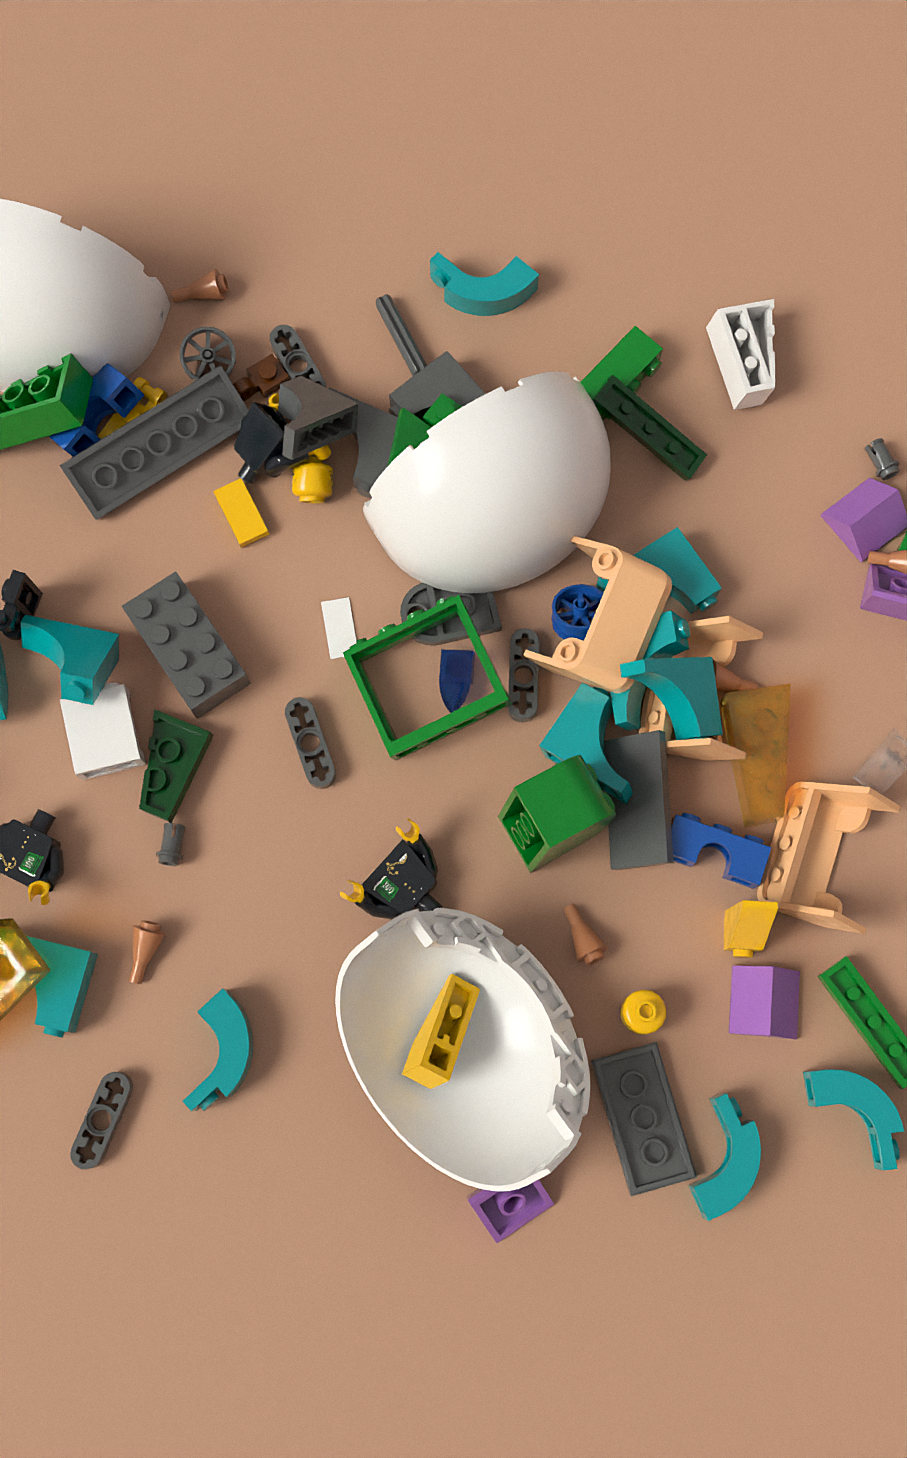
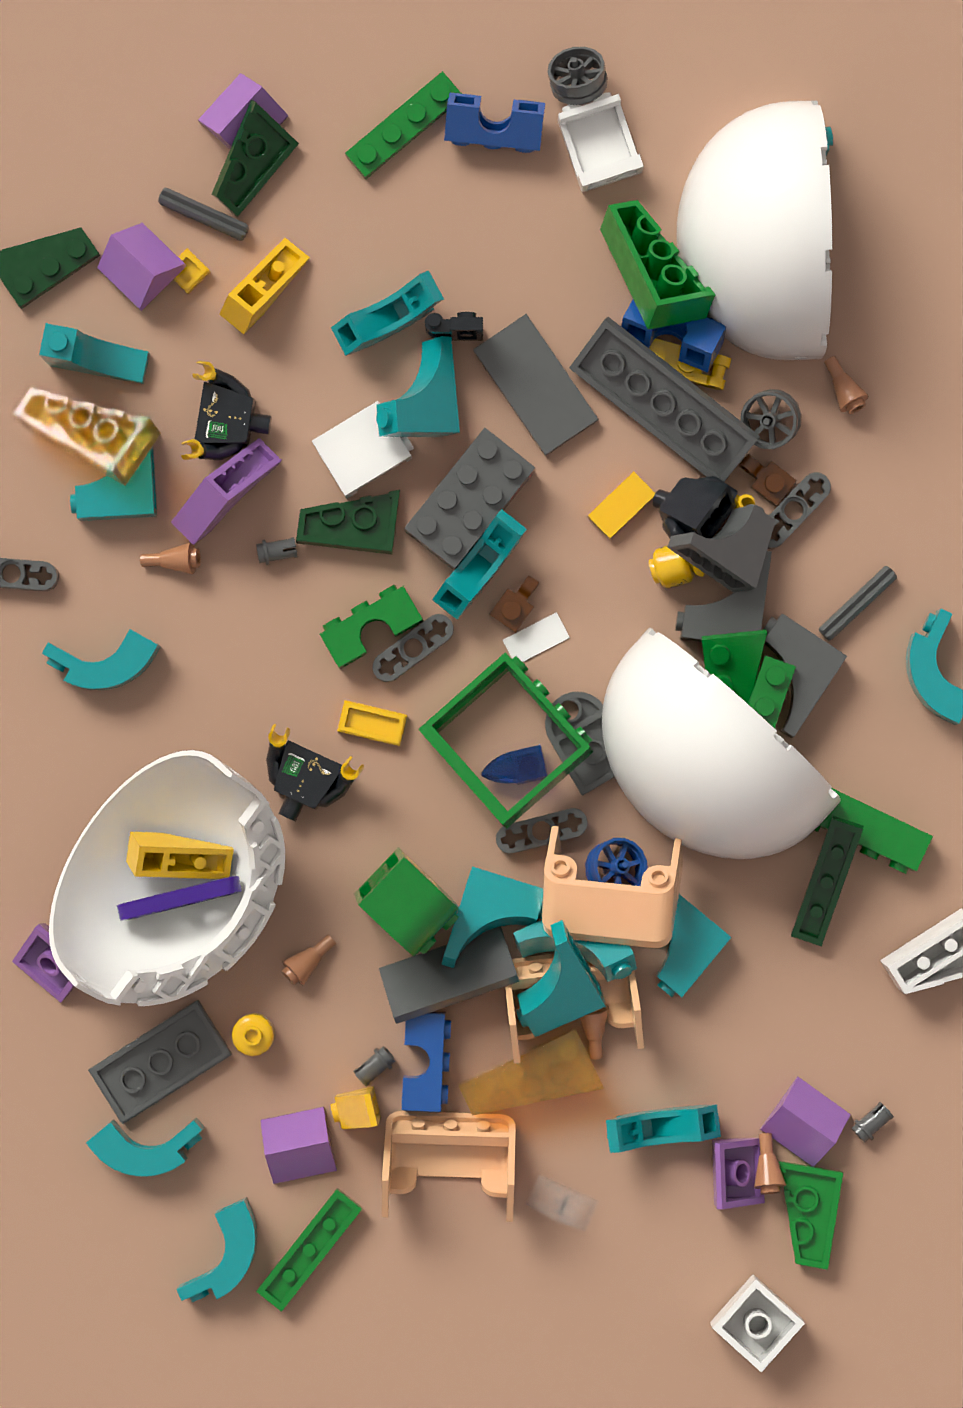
camera: 80 degrees right, 10 degrees up
none -> dark purple beam [117,876,242,921]
none -> medium lavender arch [171,438,282,545]
none -> green arch [319,585,423,669]
none -> yellow tile [337,700,407,746]
none -> dark grey pin [353,1046,396,1087]
none -> teal arch [432,509,527,619]
none -> dark grey tile [473,314,598,456]
none -> reddish brown plate [489,575,539,633]
none -> teal arch [606,1104,721,1153]

